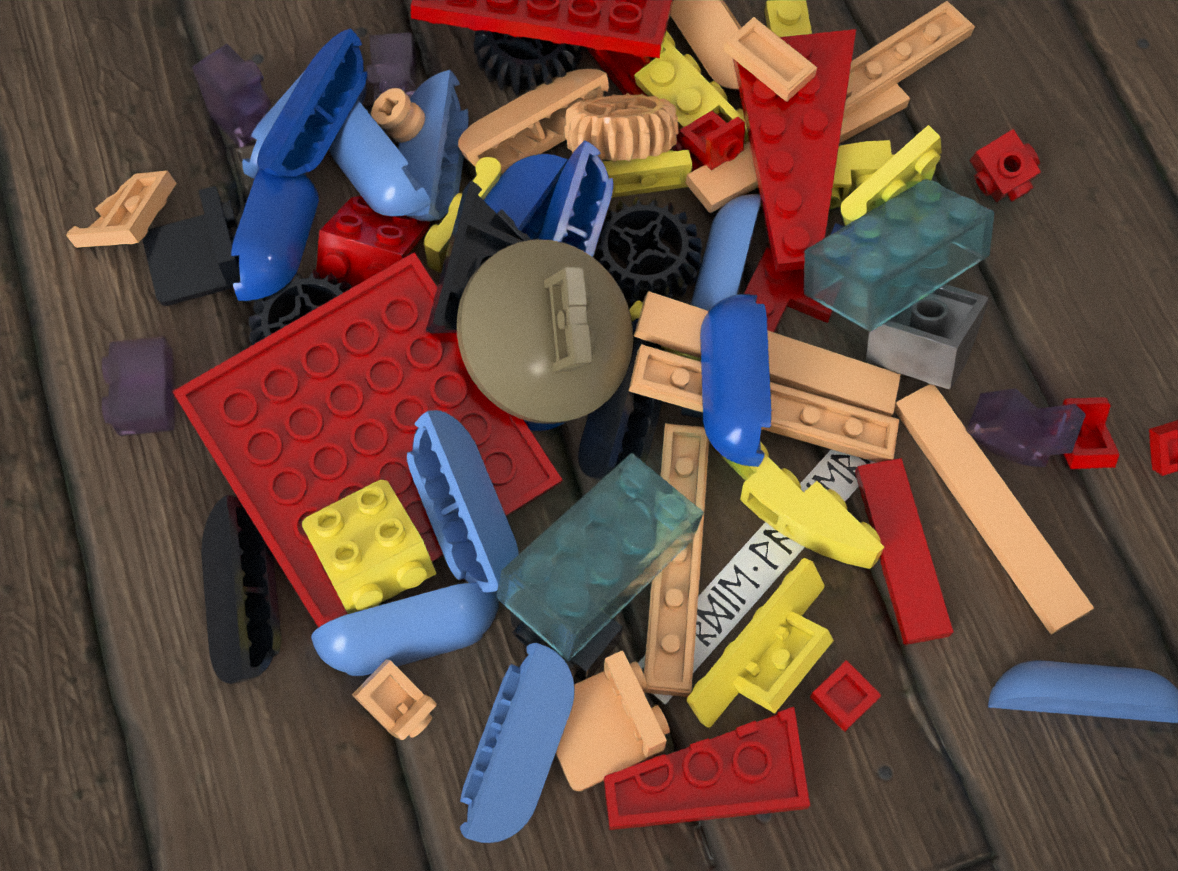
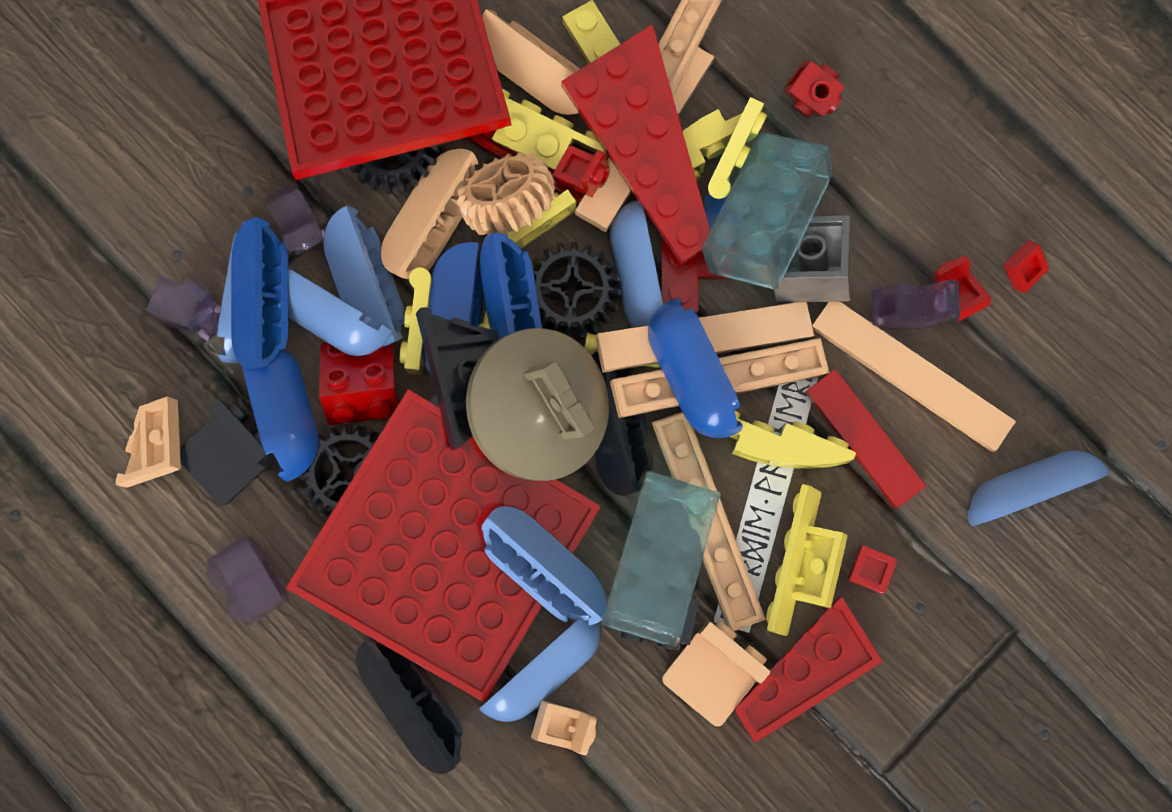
camera: 25 degrees left, 15 degrees up
light yellow bracket [302,480,437,614] -> none
light nougat wheel [371,88,425,143] -> none
medium blue brick [460,643,574,843] -> none
light nougat tile [724,17,817,102] -> none

